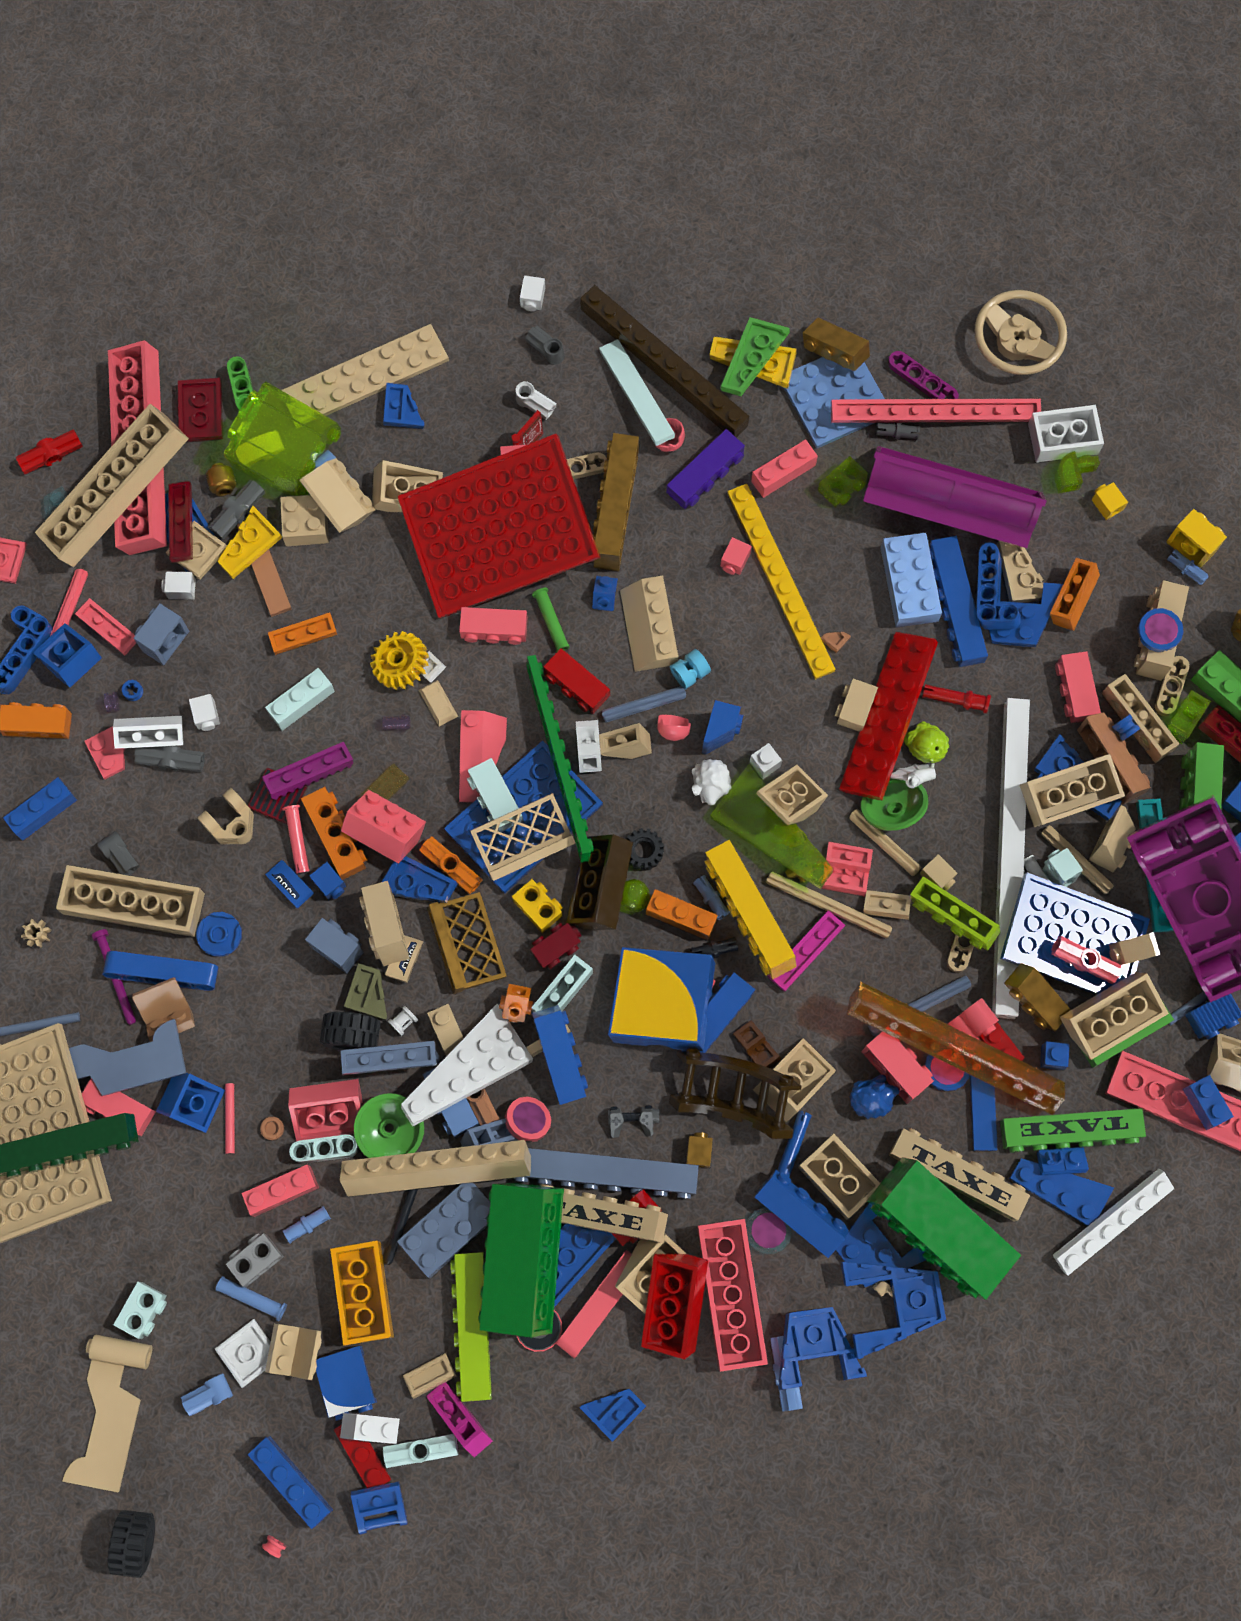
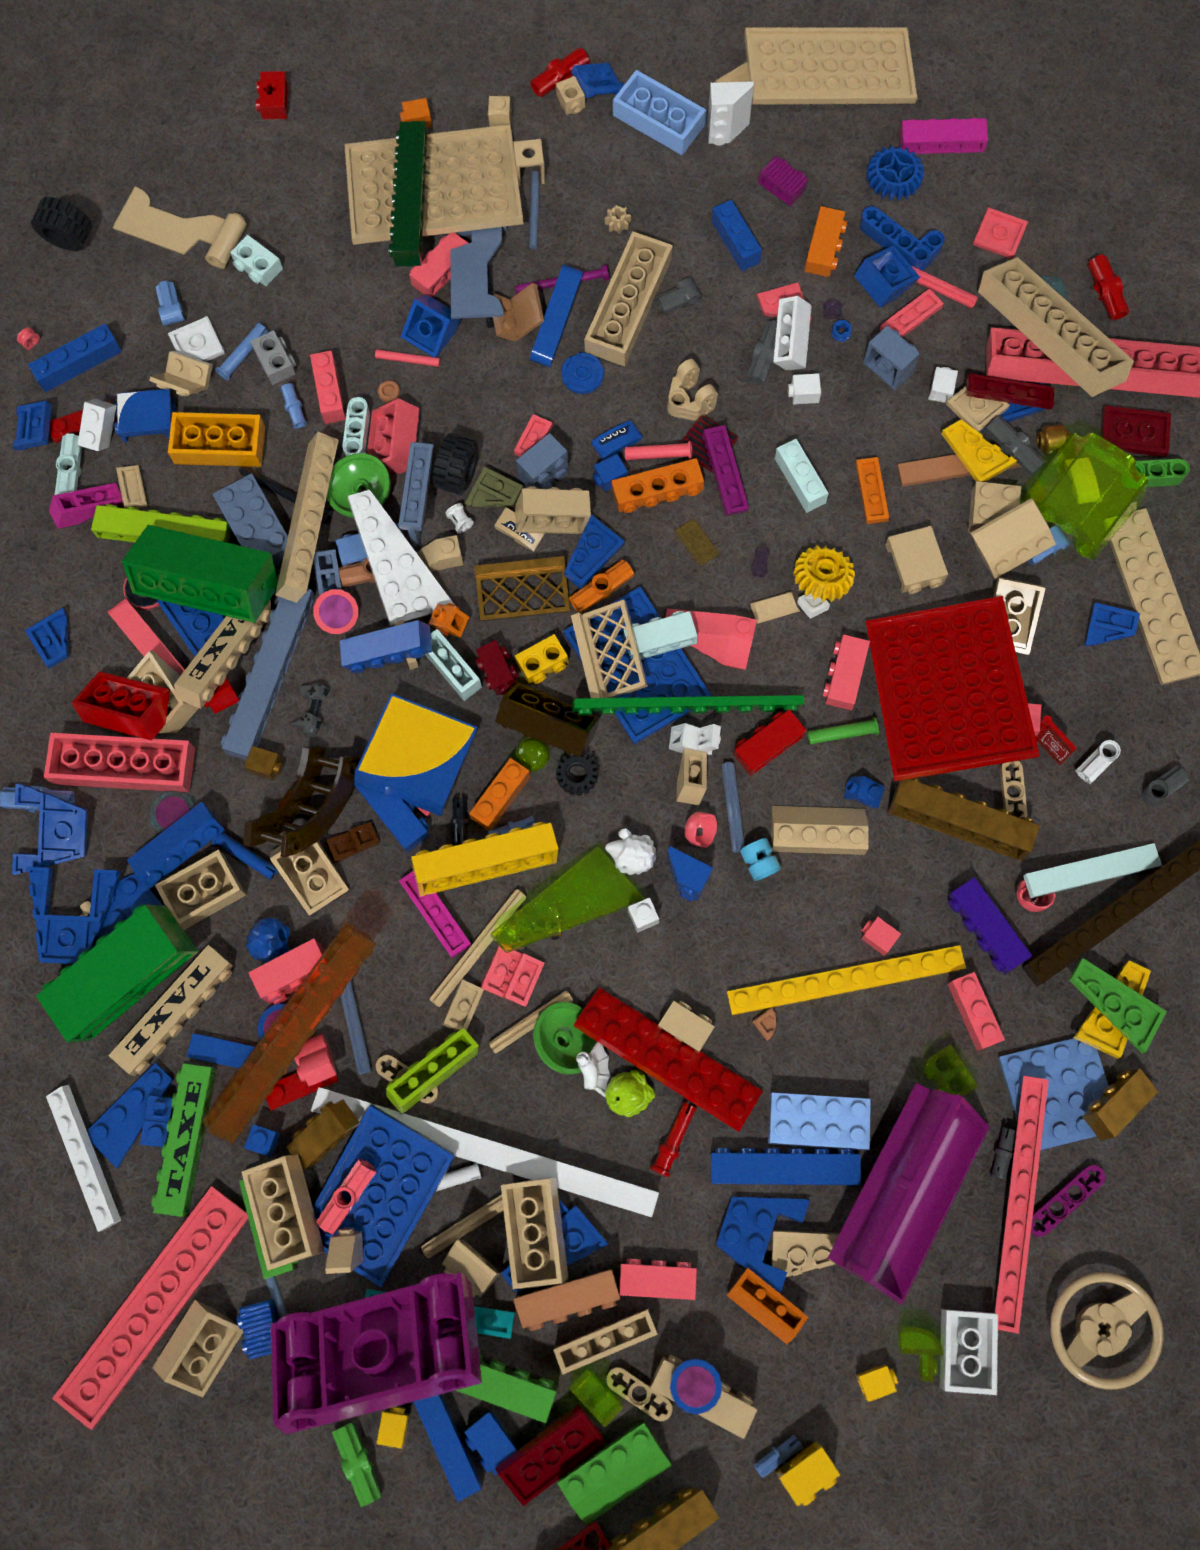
camera: 105 degrees right, 0 degrees up
coral brick [341,790,426,864] -> none
tan slope [756,765,828,825] -> none
tan brick [920,854,958,891] -> none
blue beam [977,543,1021,630] -> none
light aqua brick [1042,848,1083,887] -> none
blue wheel [1112,714,1141,741] -> none
blue brick [1182,1075,1234,1130] -> none
none -> coral plate [514,414,553,457]
none -> tan panel [885,526,948,594]

